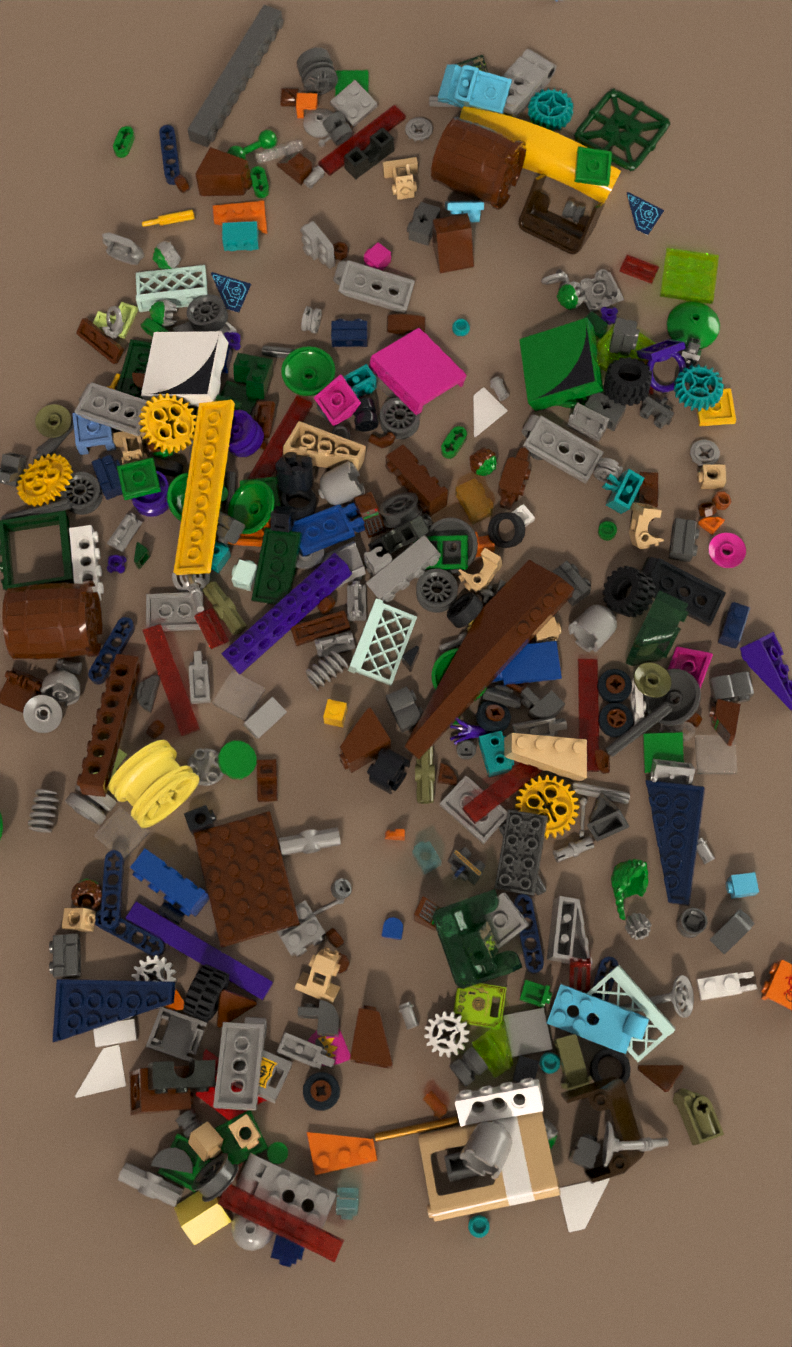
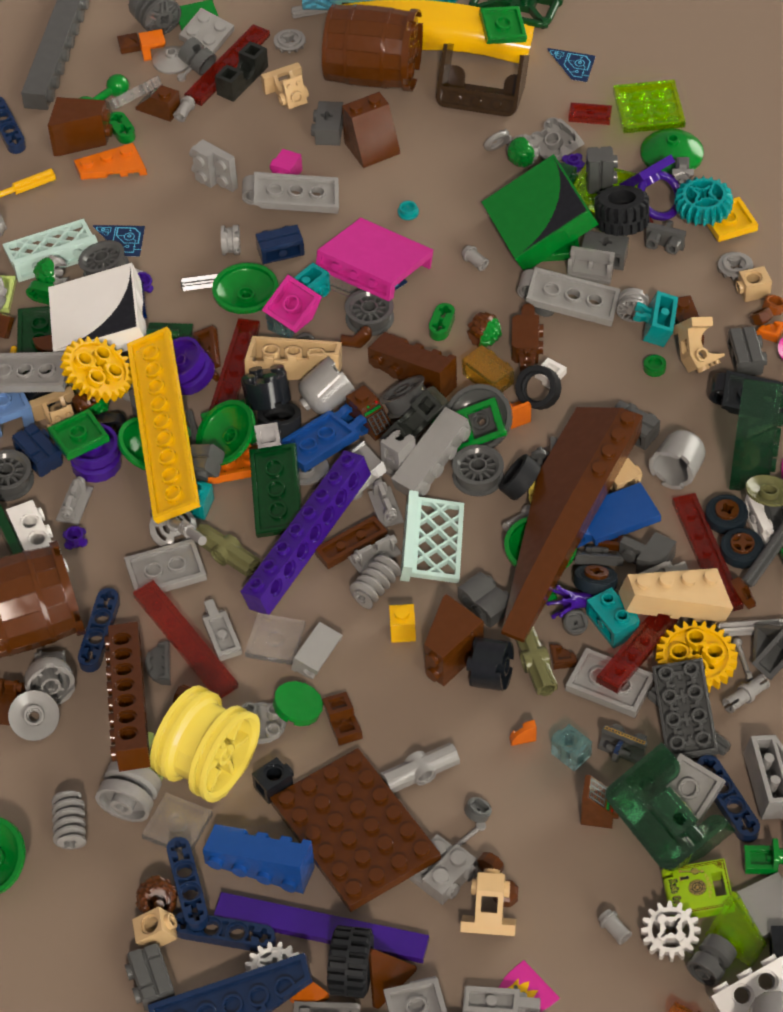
camera: 15 degrees left, 20 degrees down
dark green slope [134,542,151,569] -> none
light grey piece [152,241,181,269] -> none
black pin [158,902,185,925] -> none
reddish brown tile [174,174,189,193] -> none
clear red tile [194,608,229,650] -> none
teal brick [222,221,259,251] -> none
light aqua brick [231,559,257,592] -> none
dark green brick [233,353,273,399] -> none
dark grey brick [298,1000,340,1037] -> none
reddish brown tile [317,596,335,614] -> none
reddish brown tile [333,242,349,260] -> none
reddish brown slope [350,1005,393,1069] -> none
black wheel [353,398,378,432] -> none
blue tile [382,917,403,940] -> none
reddish brown slope [387,314,425,336] -> none
black slope [402,645,419,672] -> none
medium azure hinge [445,201,484,222] -> none
tan tile [458,548,503,595] -> none
white sticker [473,387,507,437] -> none
dark grey wheel [562,200,585,223] -> none
black tyre [603,566,655,617] -> none

